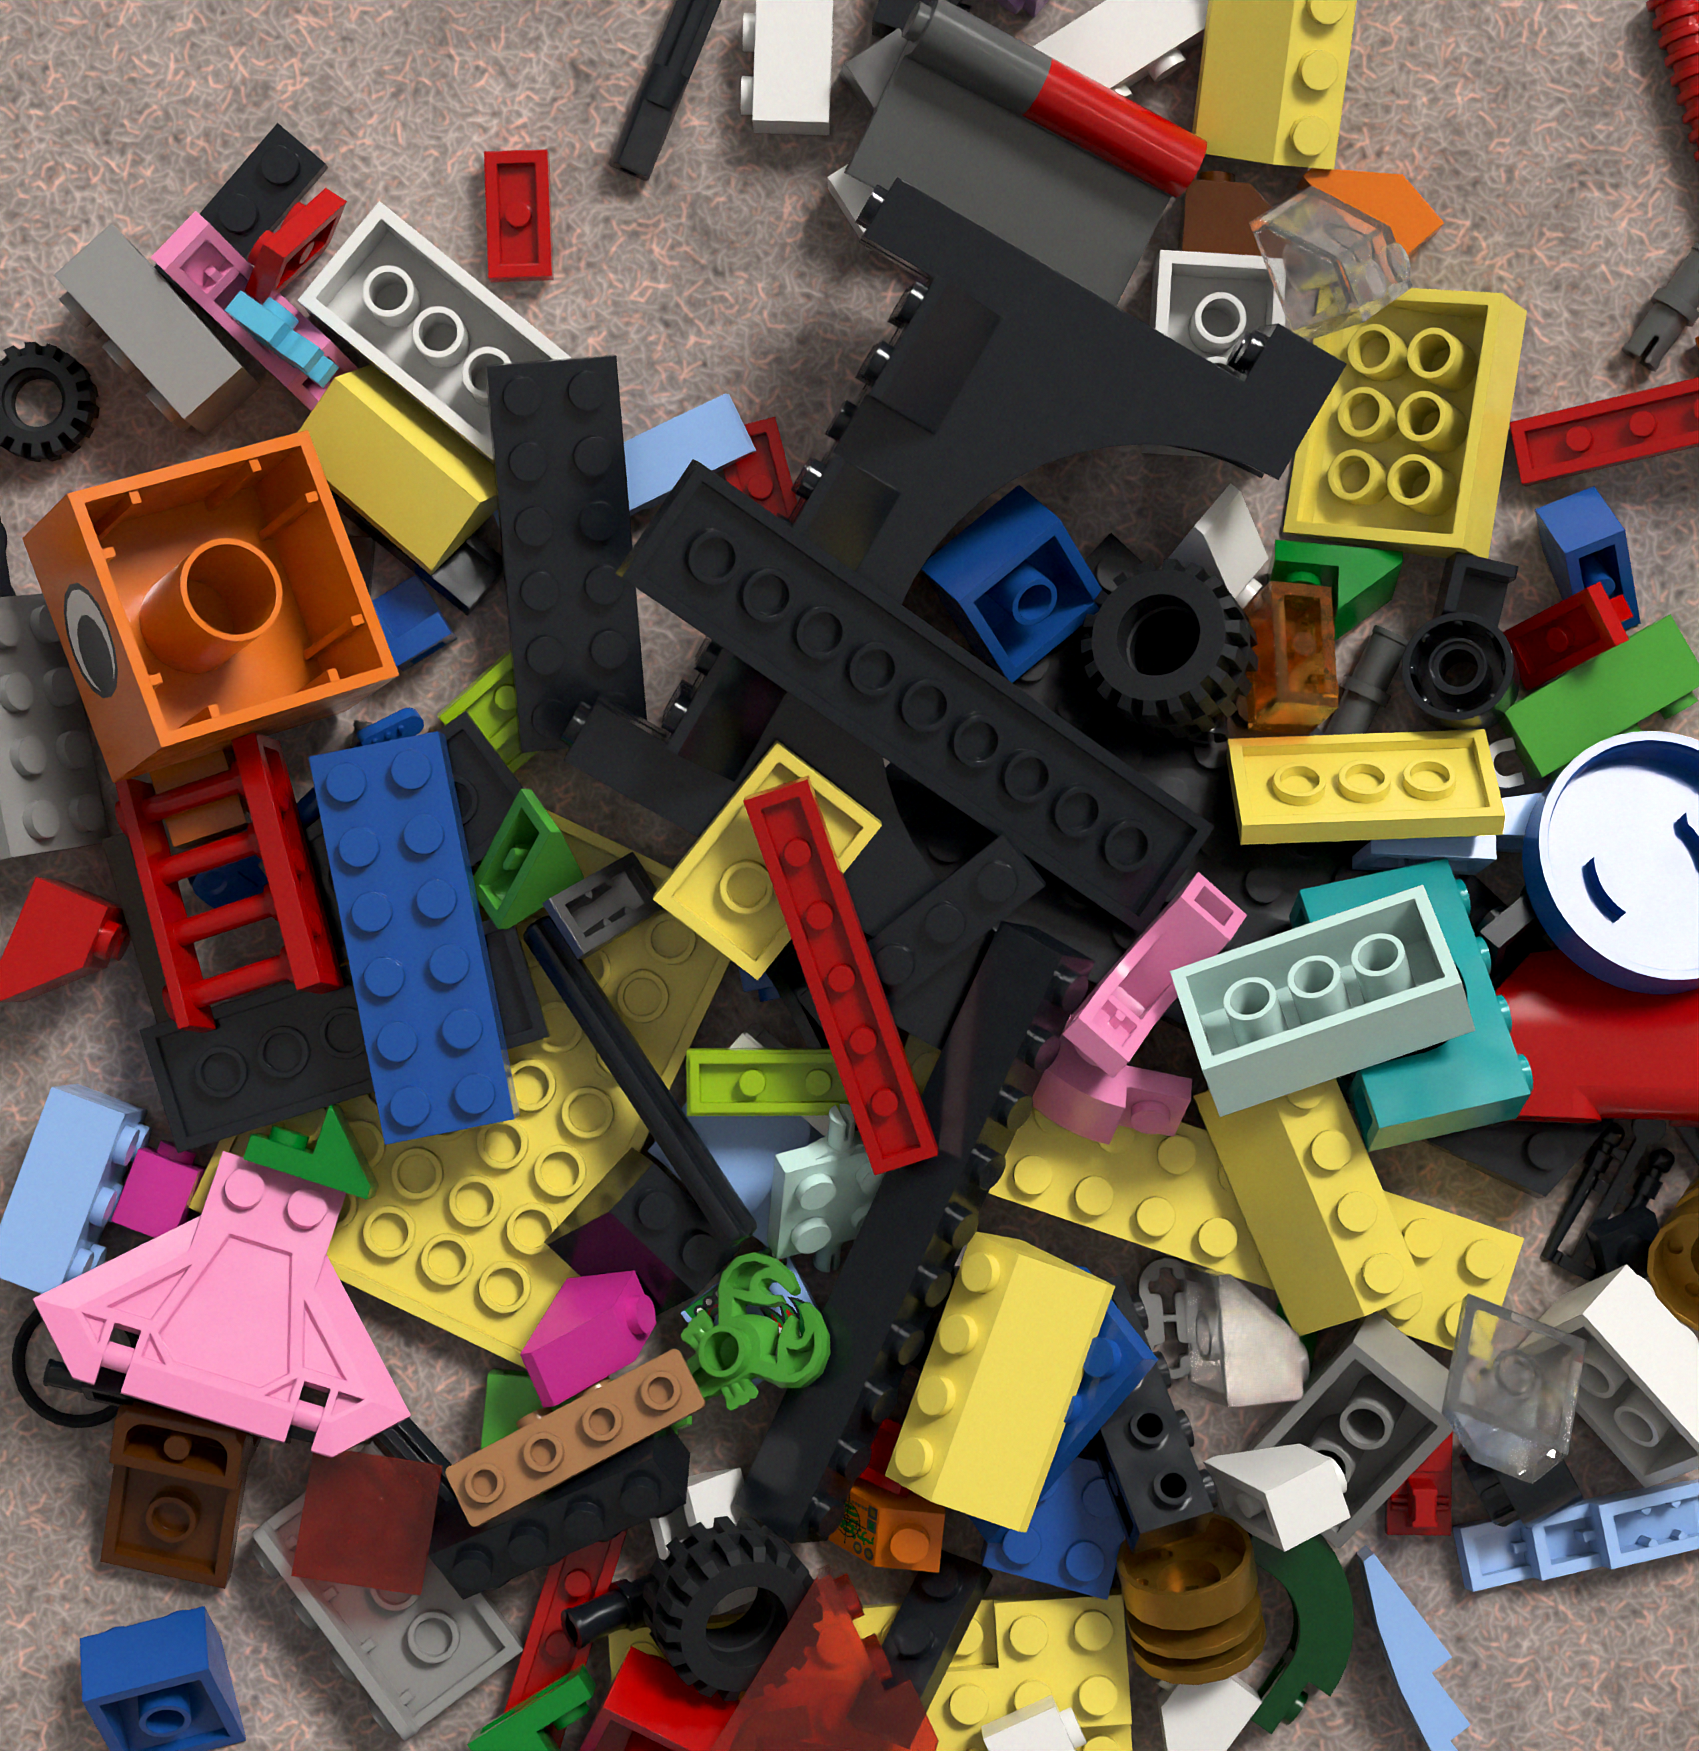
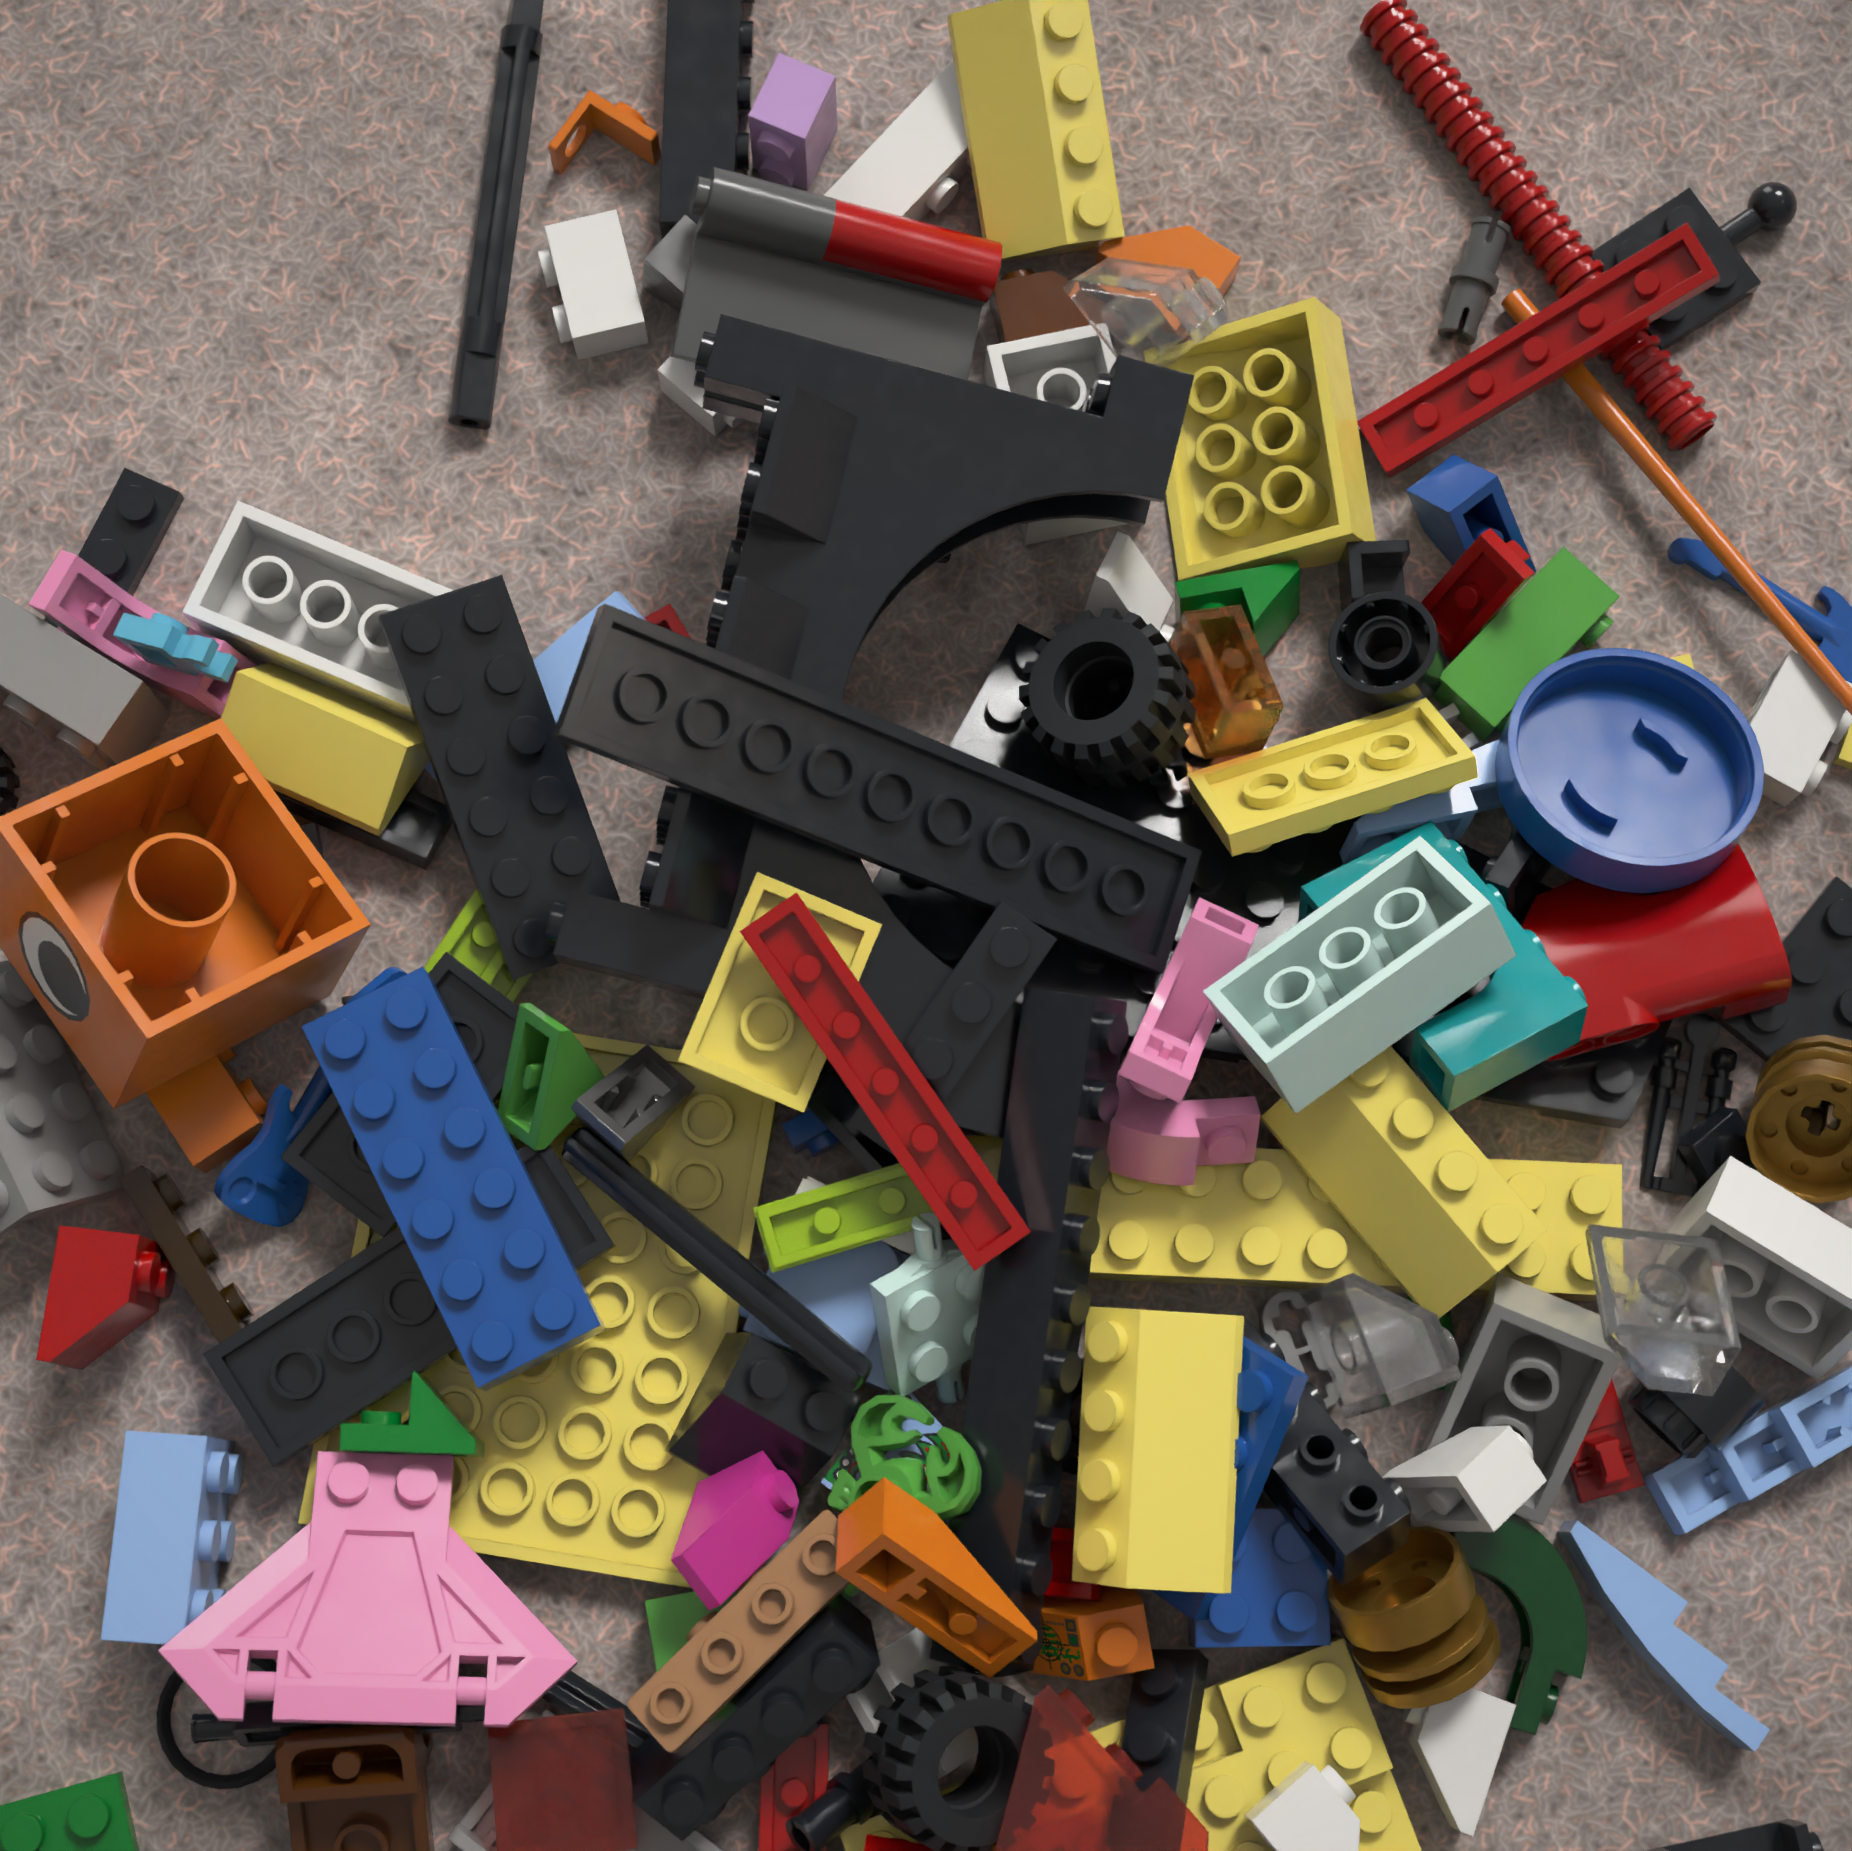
camera: 25 degrees left, 10 degrees down
dark pink brick [111,1140,206,1238] -> none
red fence [115,732,345,1033] -> none
red plate [245,188,347,303] -> none
blue panel [370,576,457,672] -> none
red plate [484,149,554,283] -> none
blue brick [921,485,1102,683] -> none
dark grey pin [1325,625,1410,735] -> none
none -> orange slope [835,1477,1038,1678]

